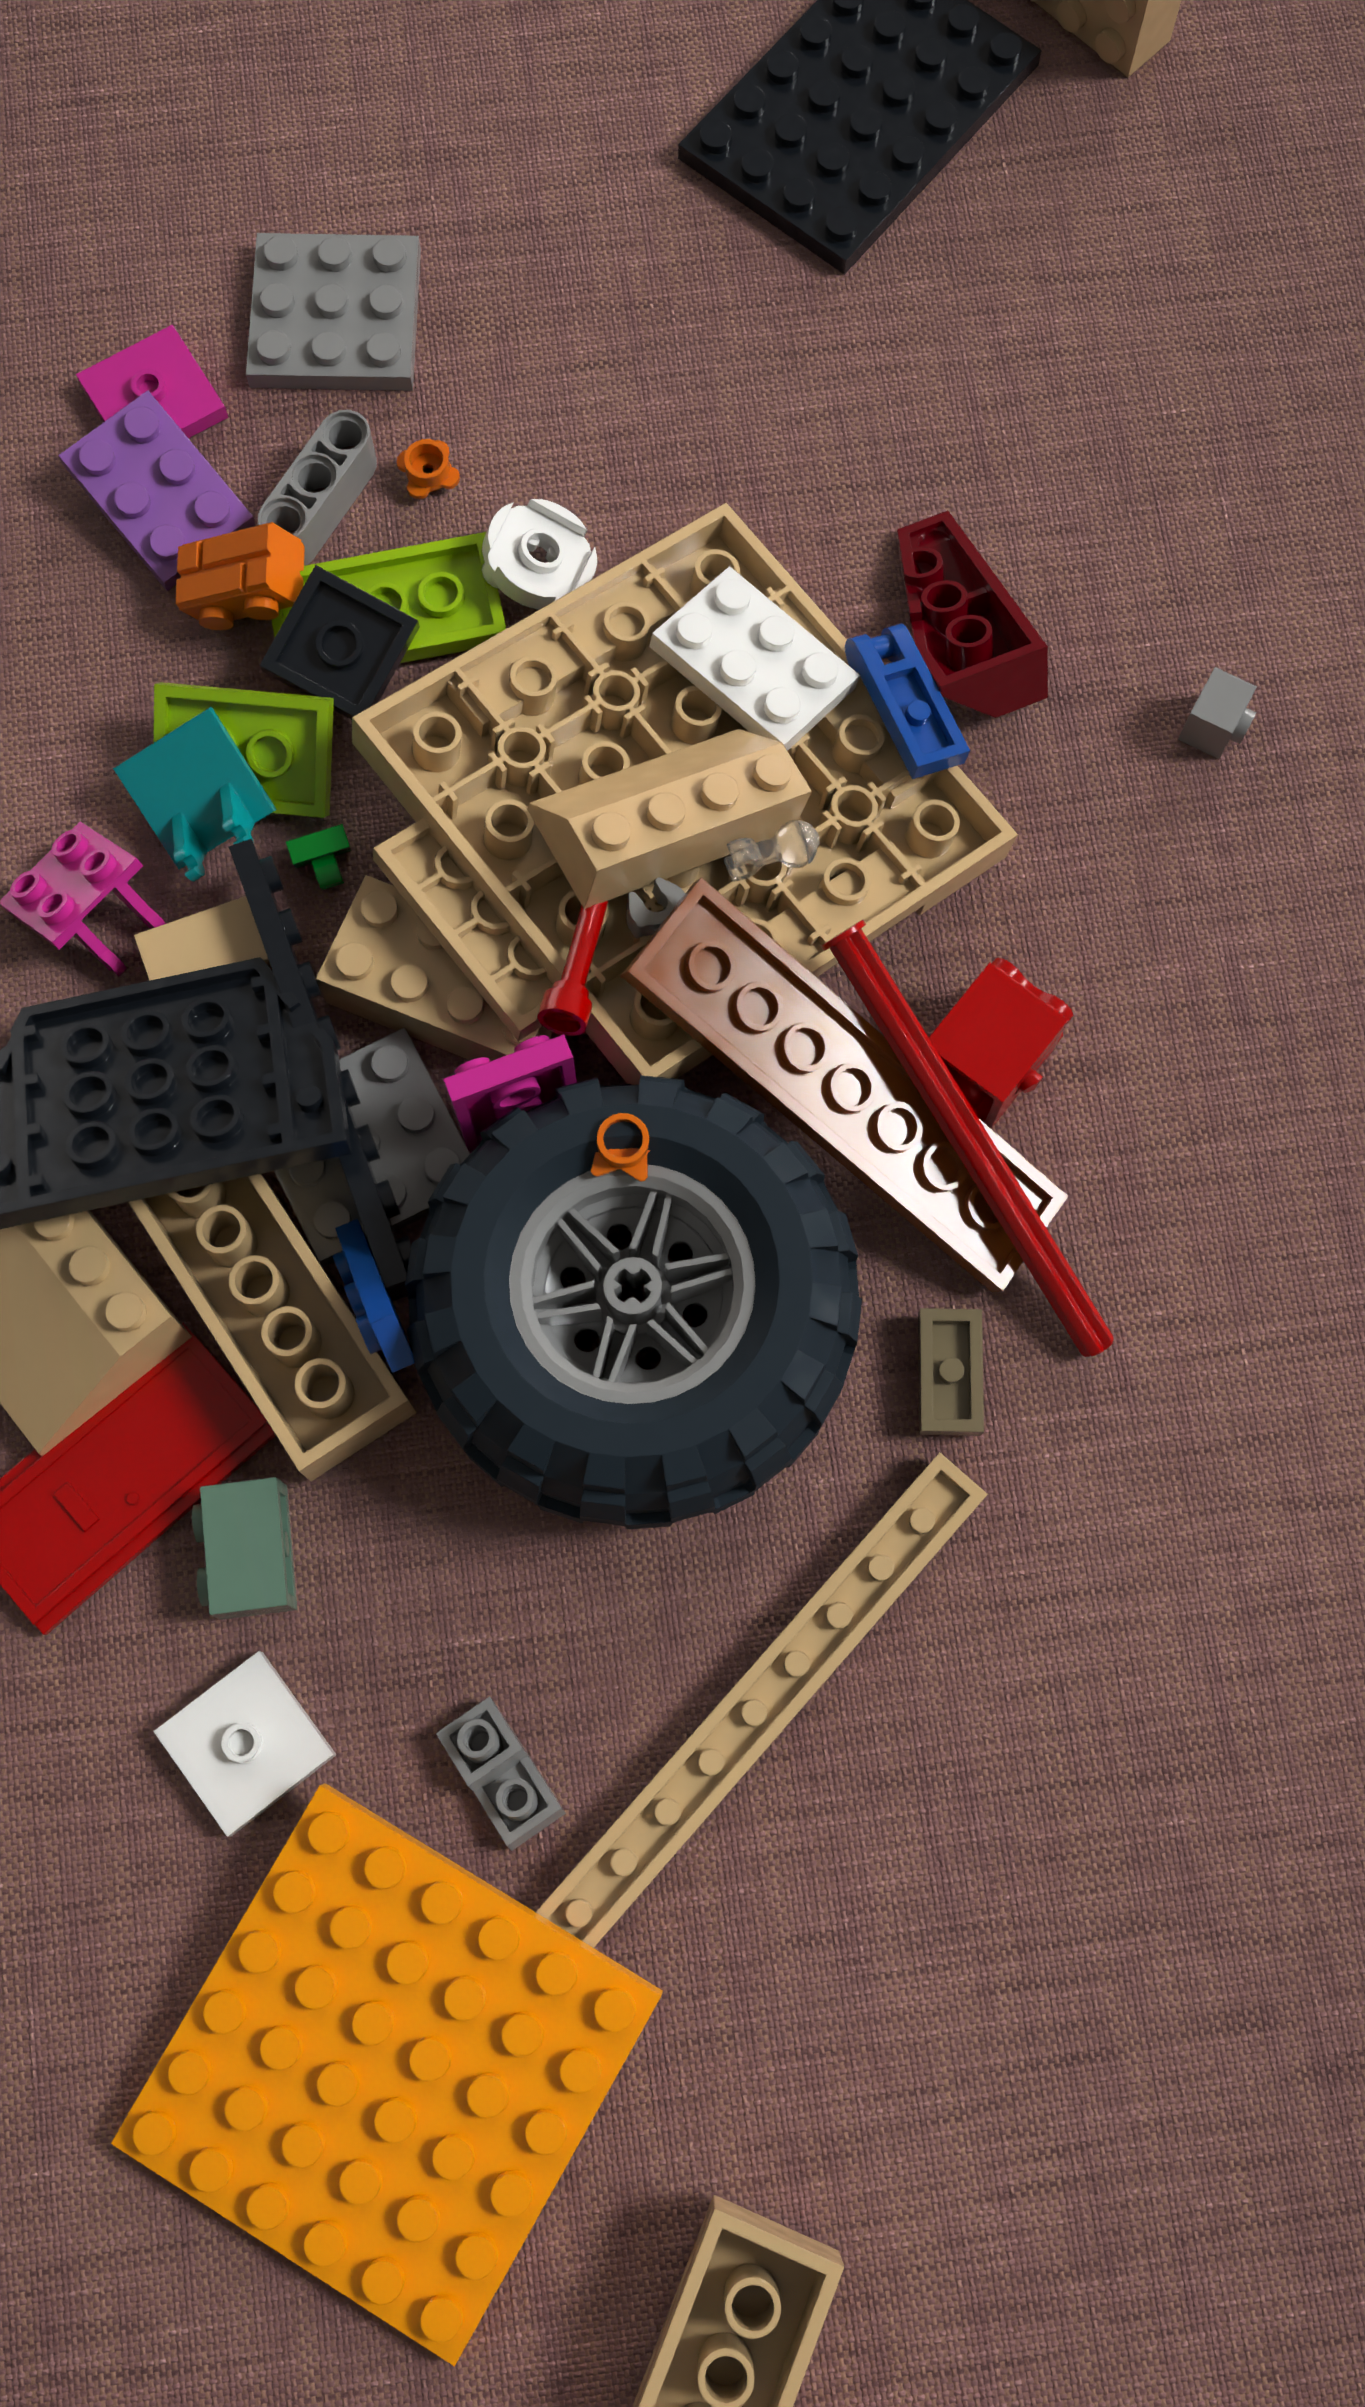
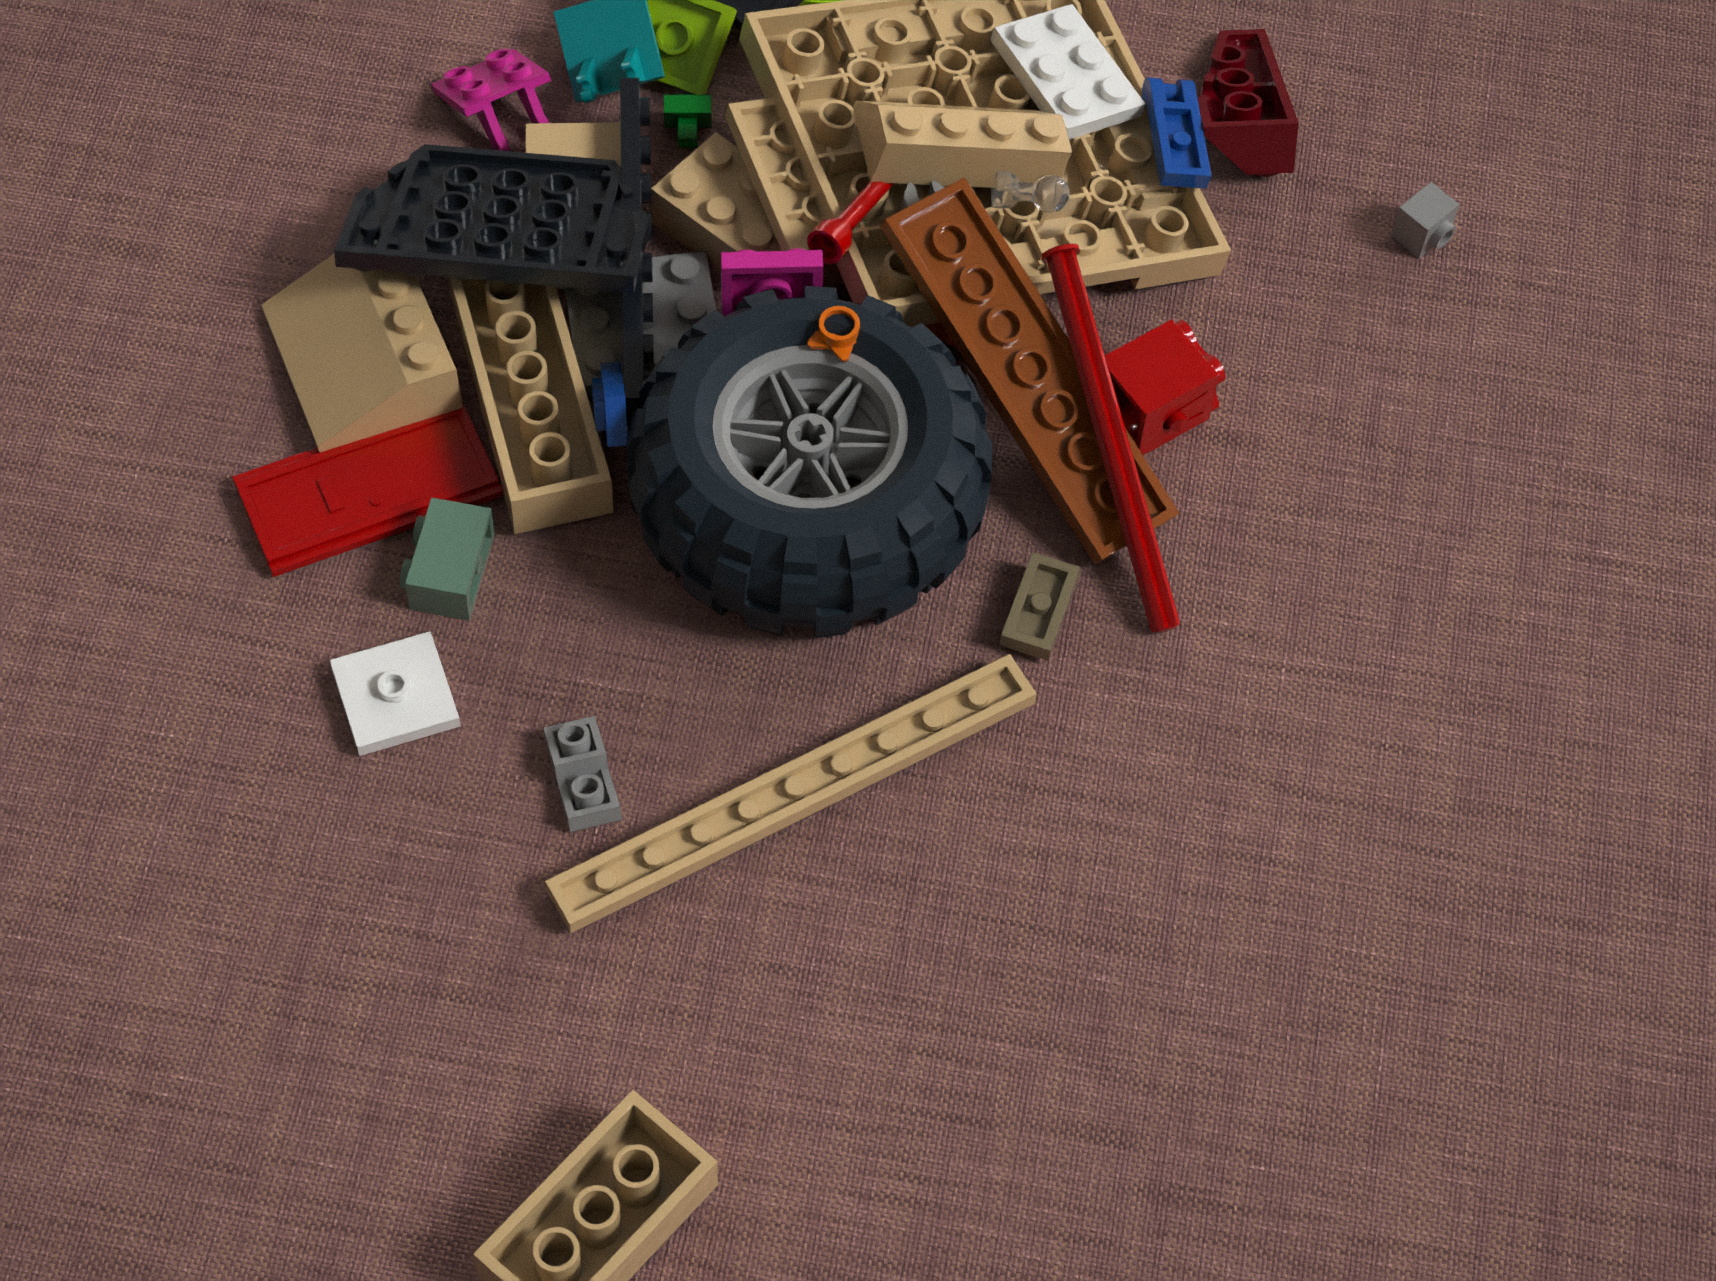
camera: 15 degrees right, 15 degrees down
light orange plate [111,1783,663,2367] -> none

